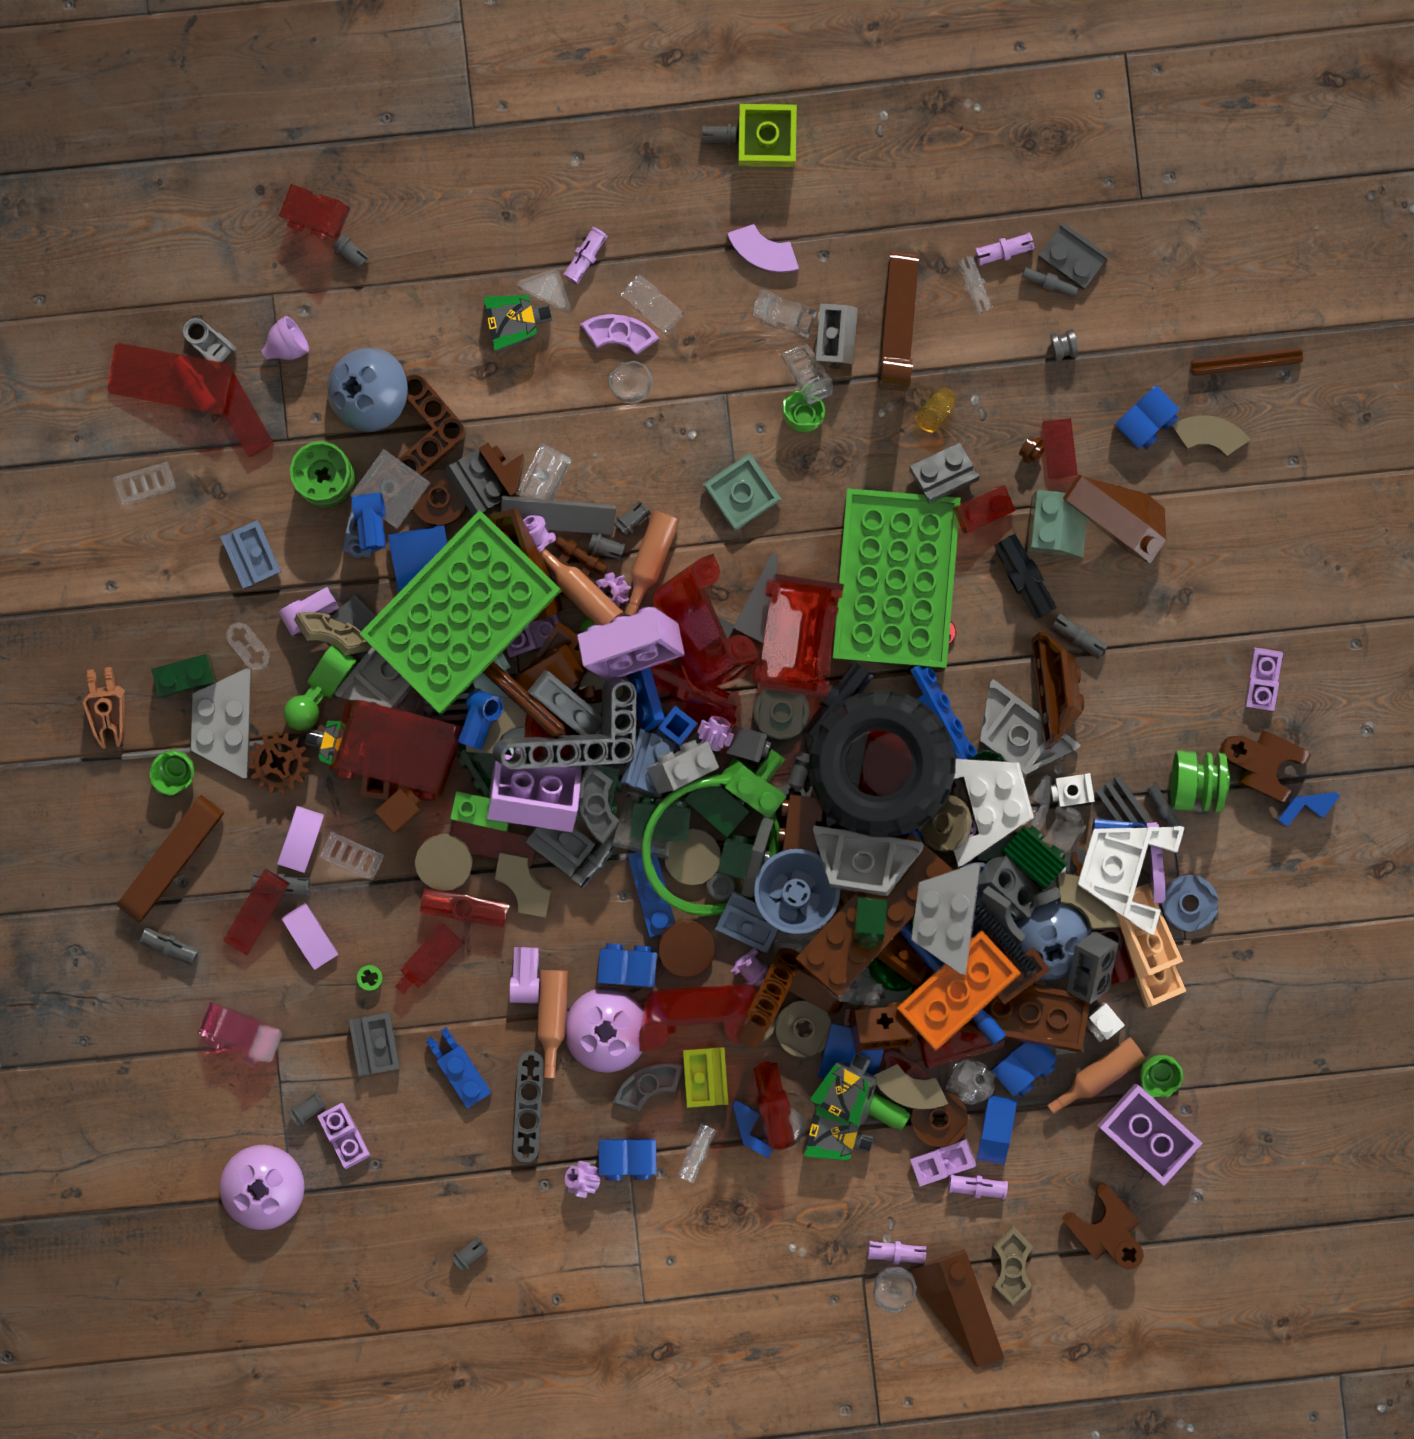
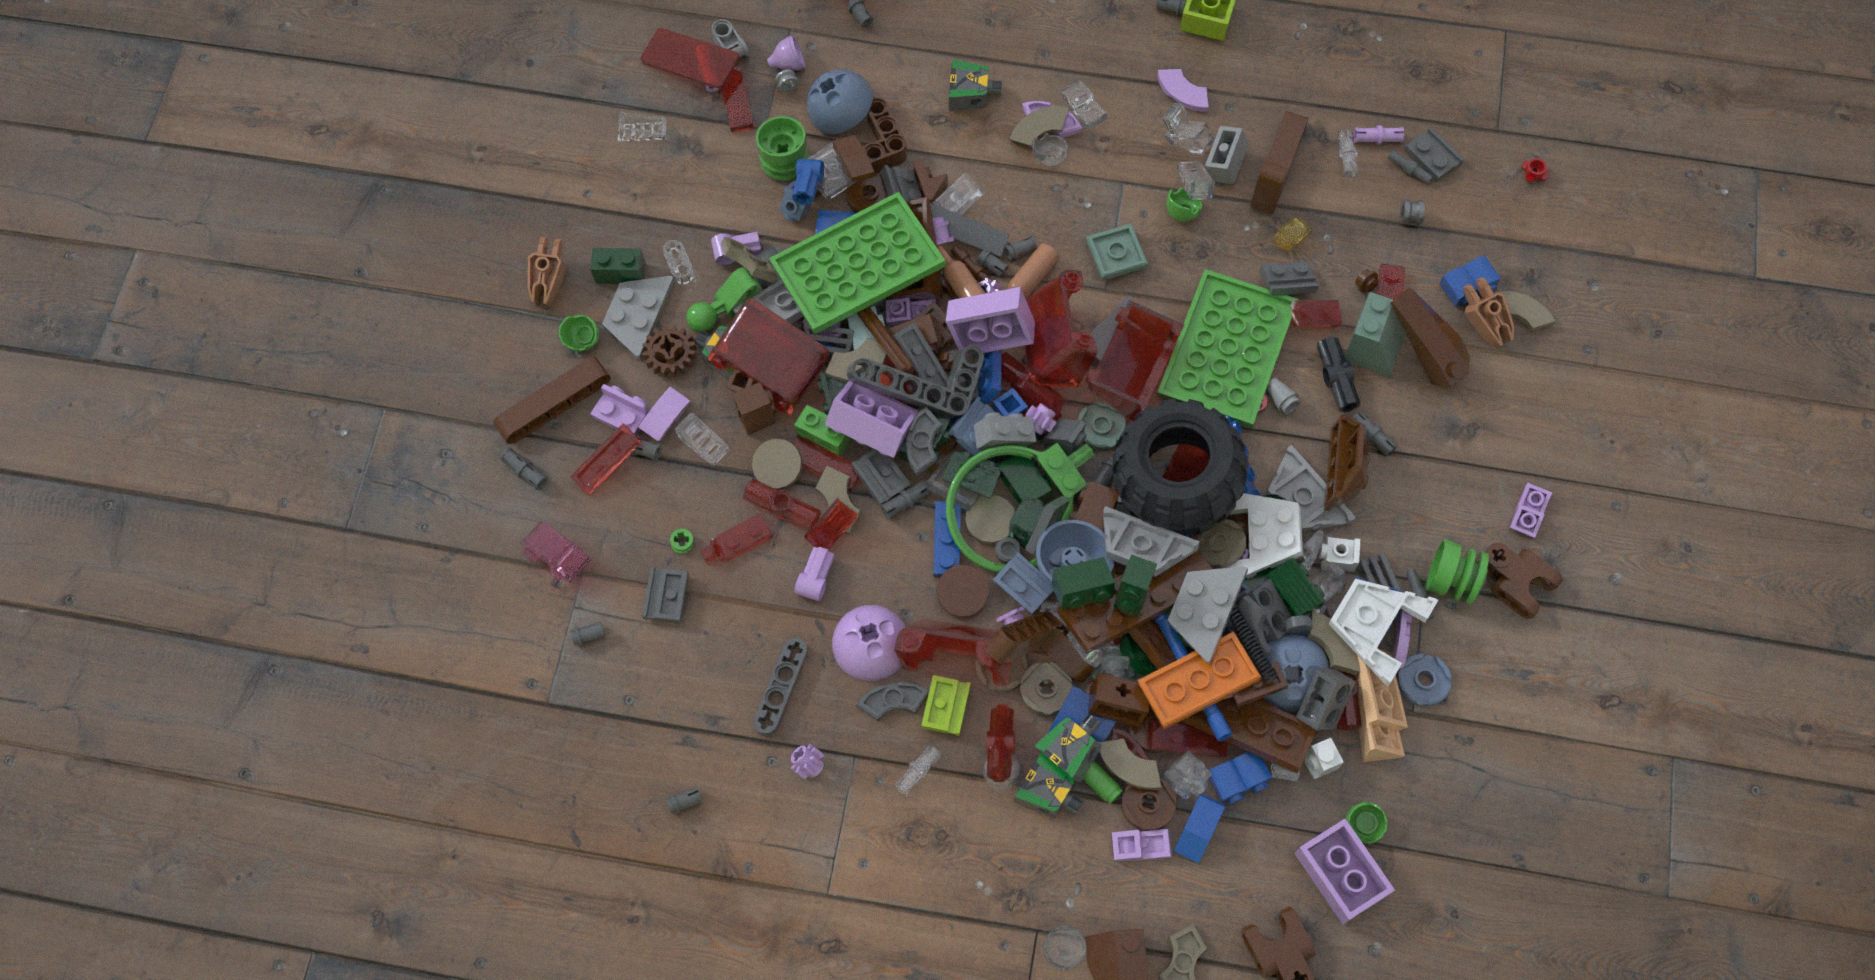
camera: 20 degrees right, 20 degrees down
lavender piece [219,1145,305,1230] -> none
sand blue plate [220,520,282,589] -> none
lavender slope [282,903,338,970] -> none
lavender slope [317,1102,371,1169] -> none
blue hinge [426,1027,492,1108] -> none
blue piece [458,690,504,750] -> none
clear slope [517,268,571,314] -> none
nougat piece [537,970,568,1078] -> none
lavender pin [563,227,608,285] -> none
blue brick [597,943,657,987] -> none
blue brick [599,1138,657,1181] -> none
blue slope [733,1098,774,1158] -> none
lavender pin [867,1241,926,1265] -> none
lavender pin [948,1174,1008,1200] -> none
nougat piece [1047,1037,1146,1114] -> none
reddish brown axle [1190,348,1303,376] -> none
blue slope [1275,792,1341,827] -> none
none -> lavender bracket [590,384,649,437]
none -> light grey bush [775,69,799,92]
none -> clear red plate [804,498,858,550]
none -> reddish brown slope [832,135,874,182]
none -> dark tan tile [1009,106,1070,147]
none -> dark green brick [1052,557,1115,610]
none -> light grey cone [1267,378,1301,414]
none -> nougat hinge [1463,277,1514,348]
none -> red plate [1521,158,1549,182]

